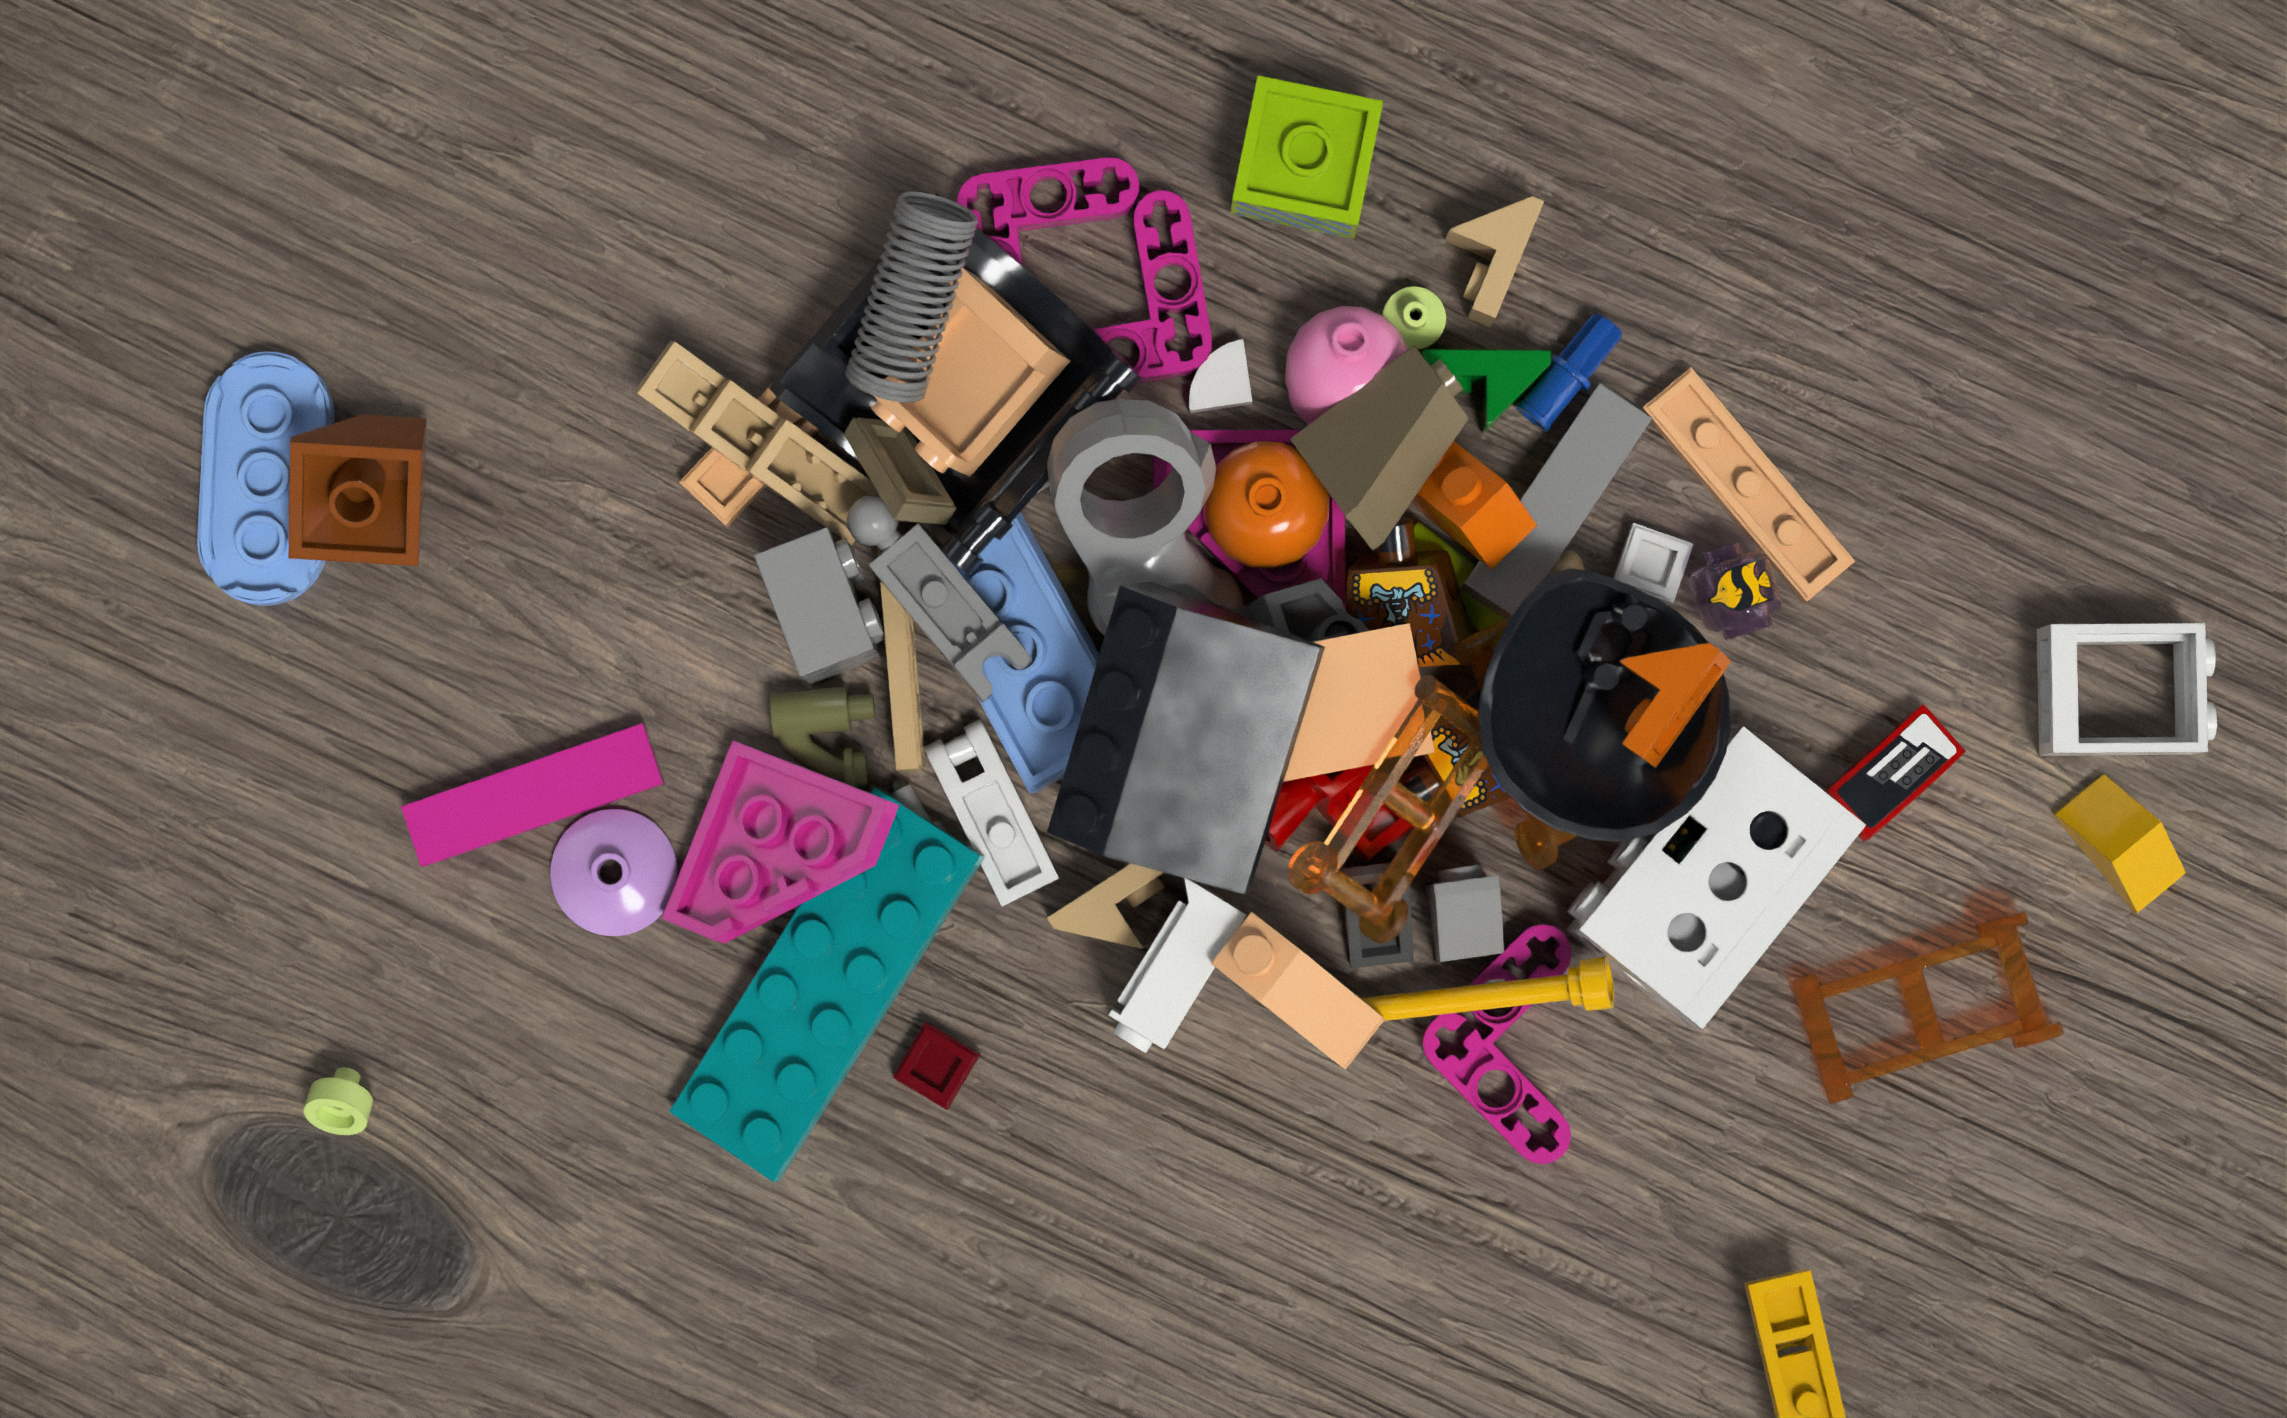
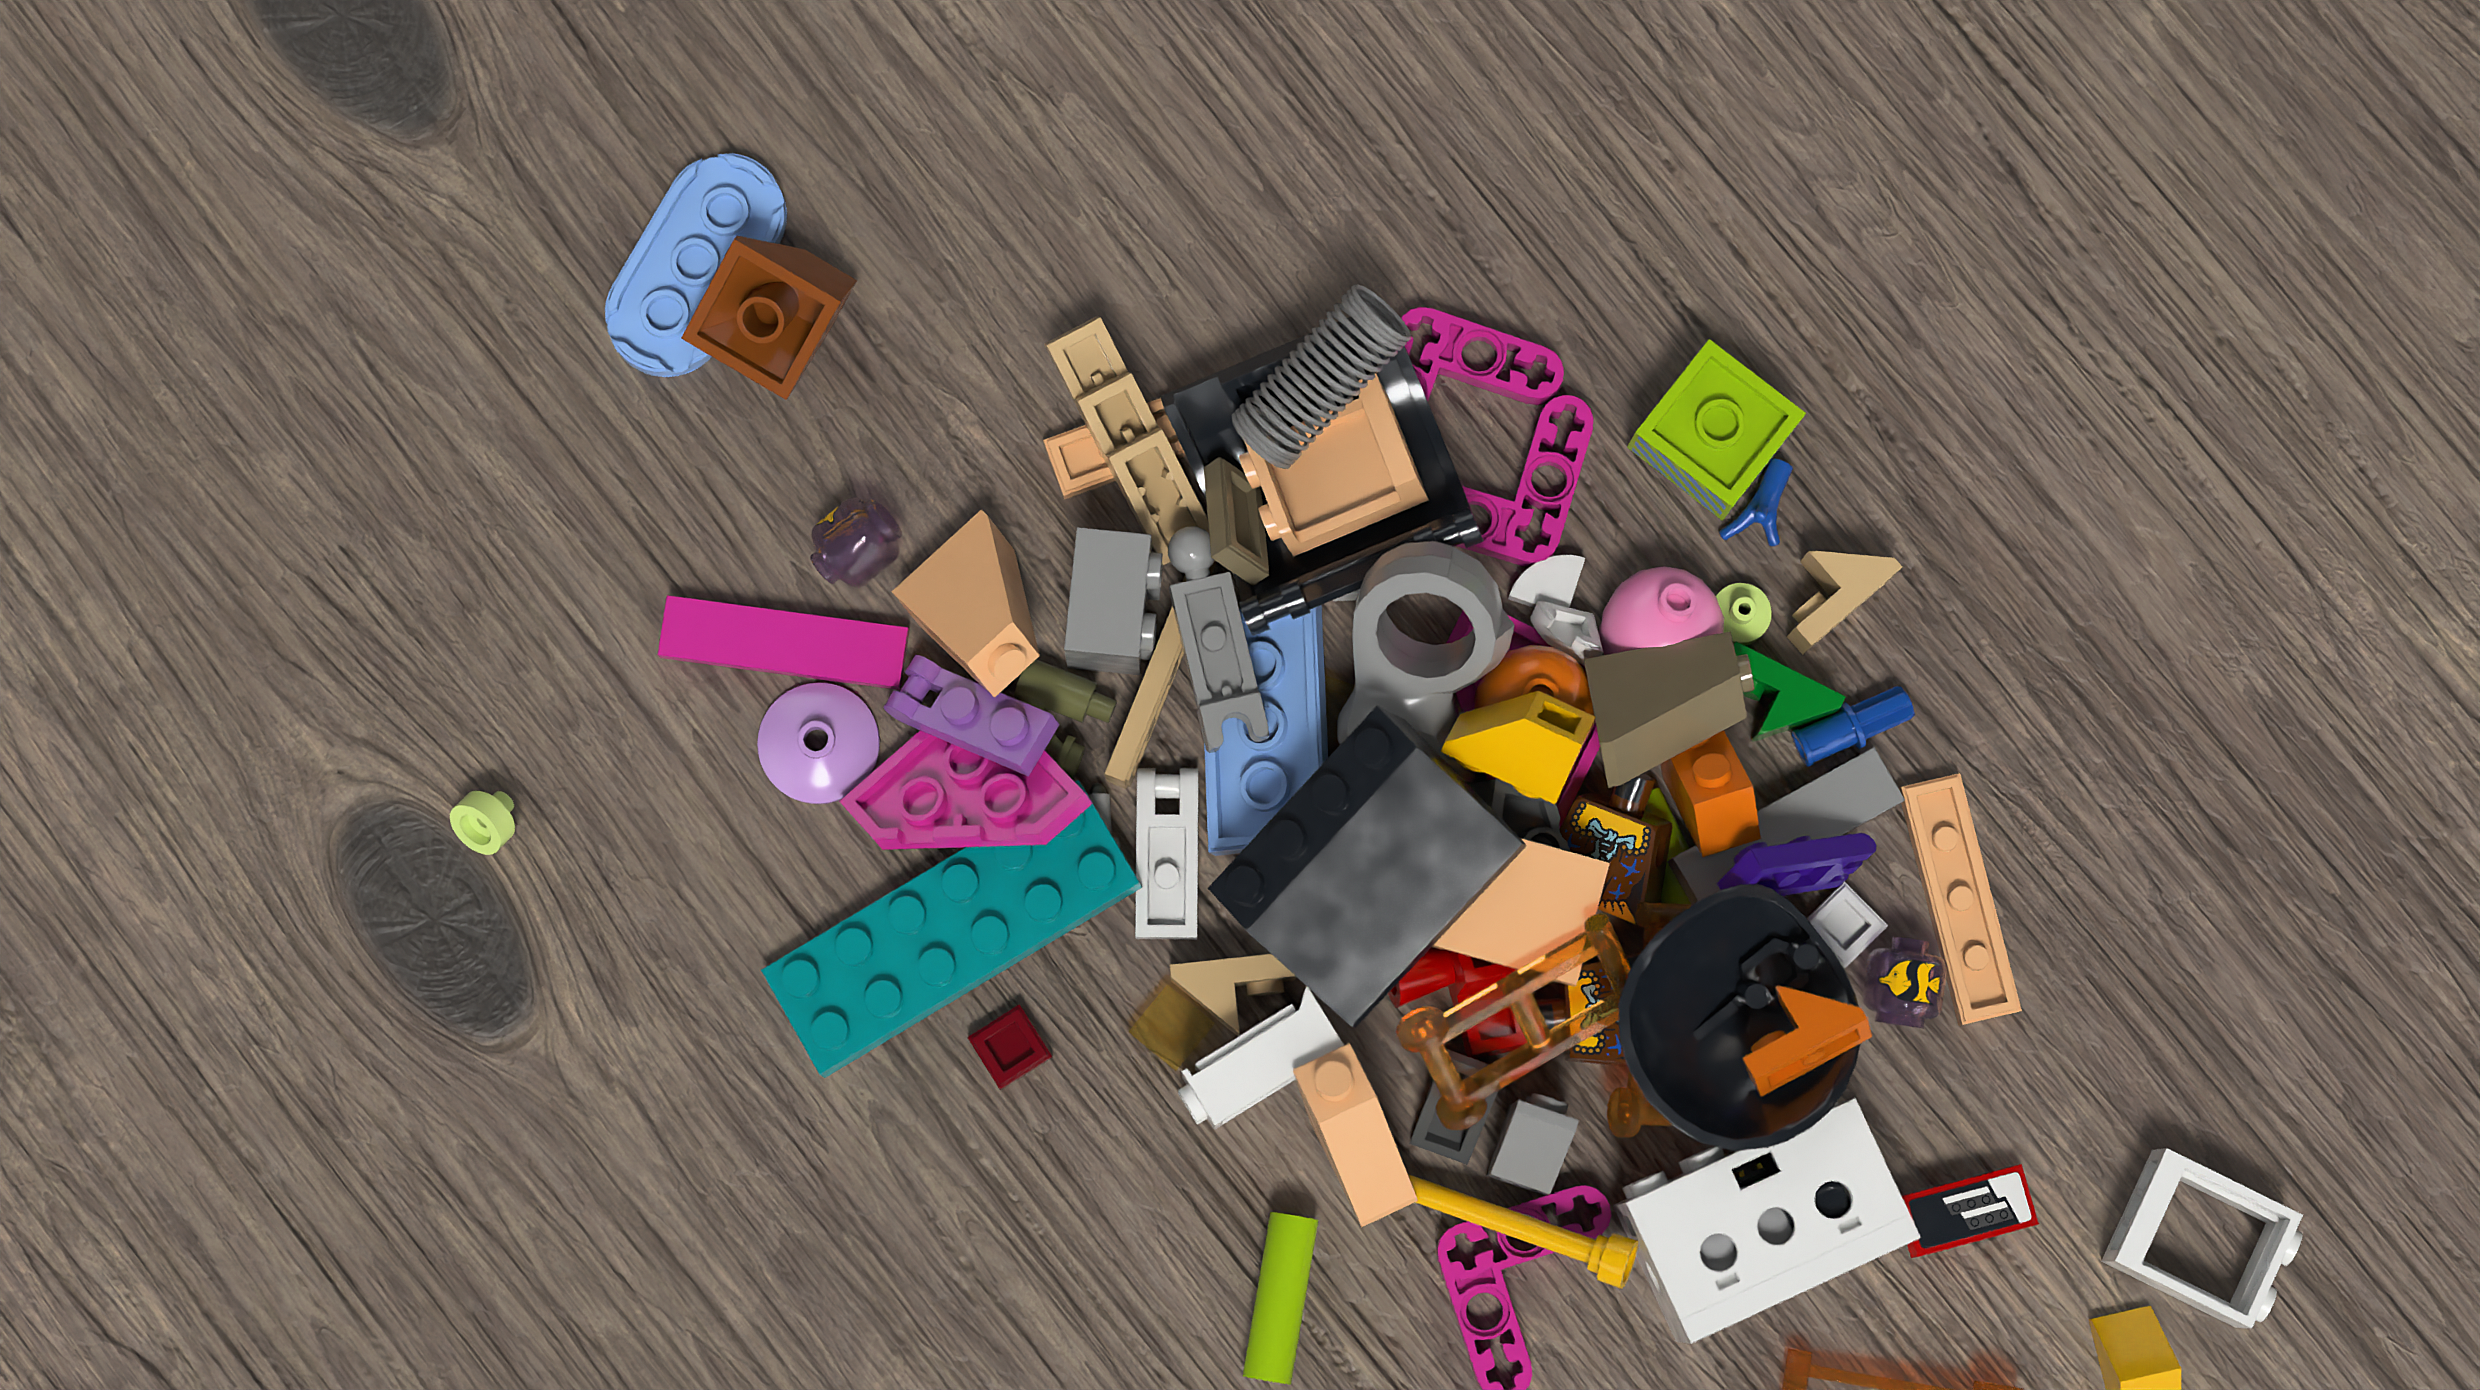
camera: 20 degrees right, 5 degrees down
none -> clear purple head [810,497,903,588]
none -> medium lavender plate [883,655,1059,776]
none -> light nougat slope [891,510,1040,698]
none -> clear yellow tile [1128,984,1215,1072]
none -> lime piece [1243,1212,1318,1385]
none -> yellow slope [1441,691,1595,805]
none -> white tile [1530,601,1603,665]
none -> dark purple hinge [1717,833,1877,896]
none -> blue bar [1719,459,1793,546]

